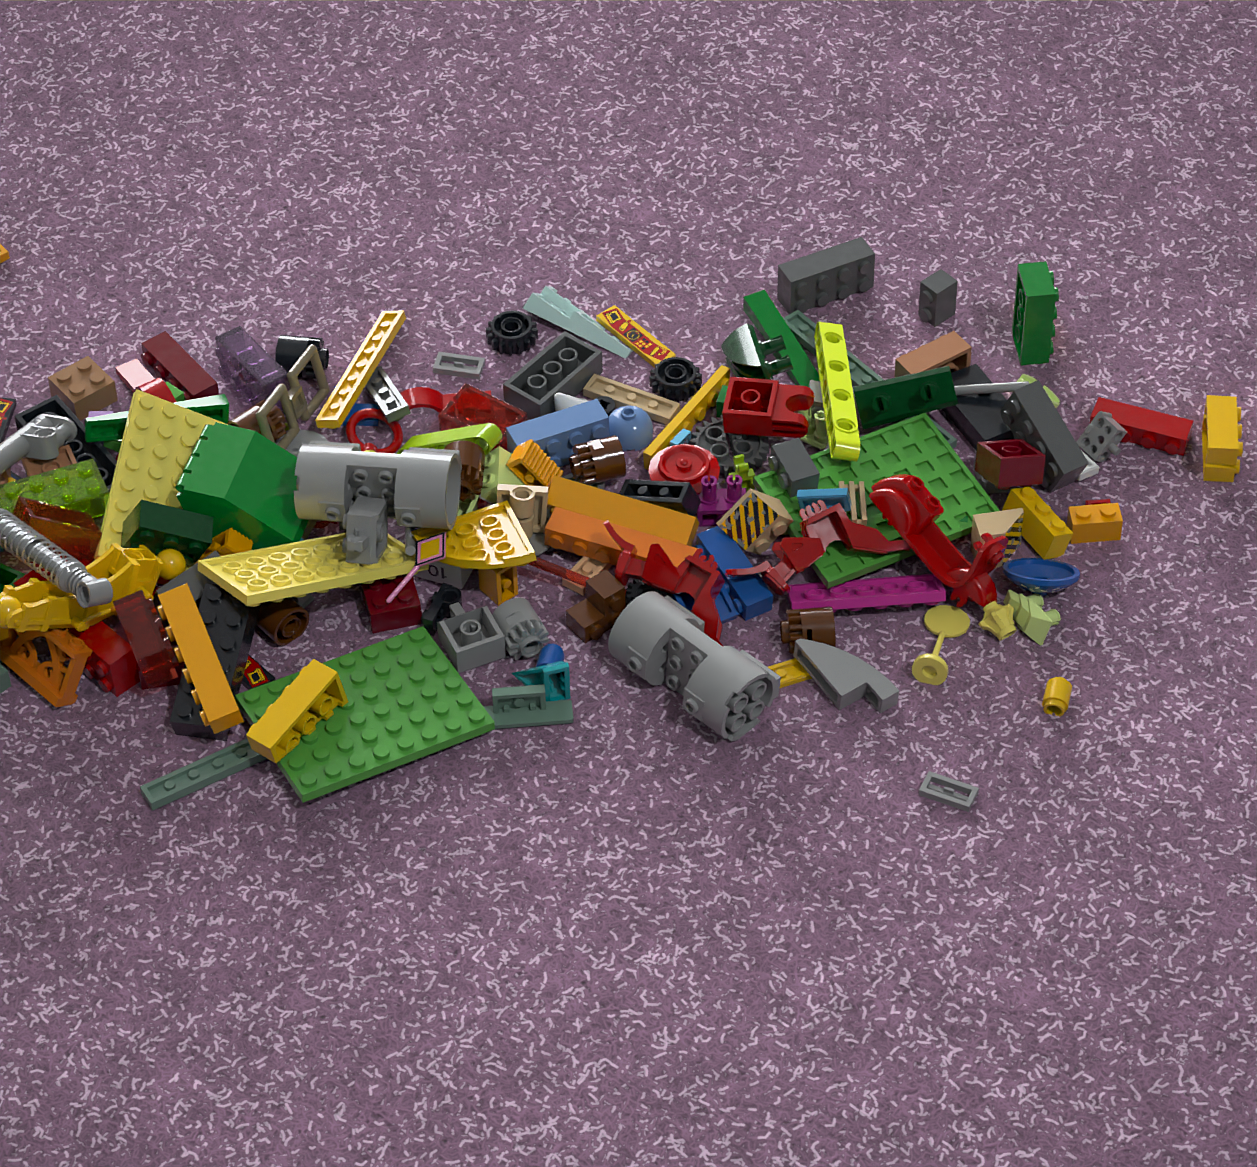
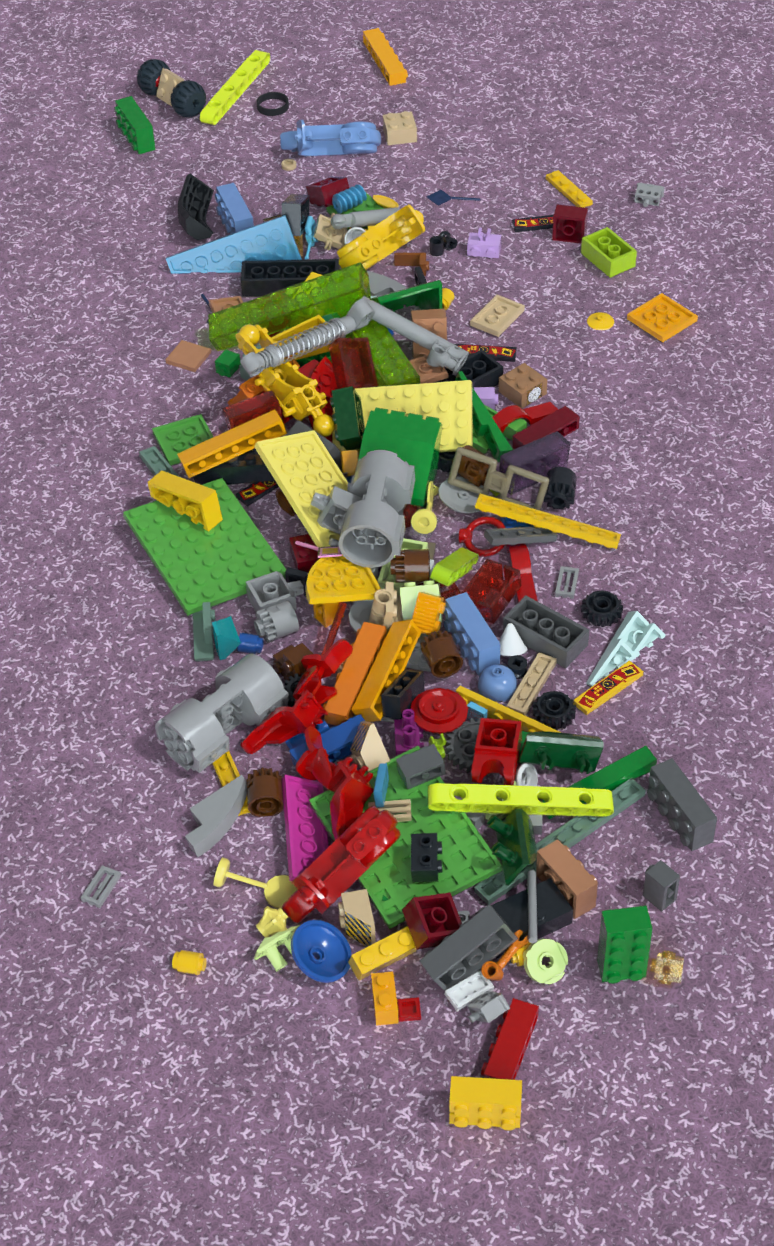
camera: 90 degrees right, 0 degrees up
none -> bright green plate [152,414,213,466]
none -> black brick [411,833,443,882]

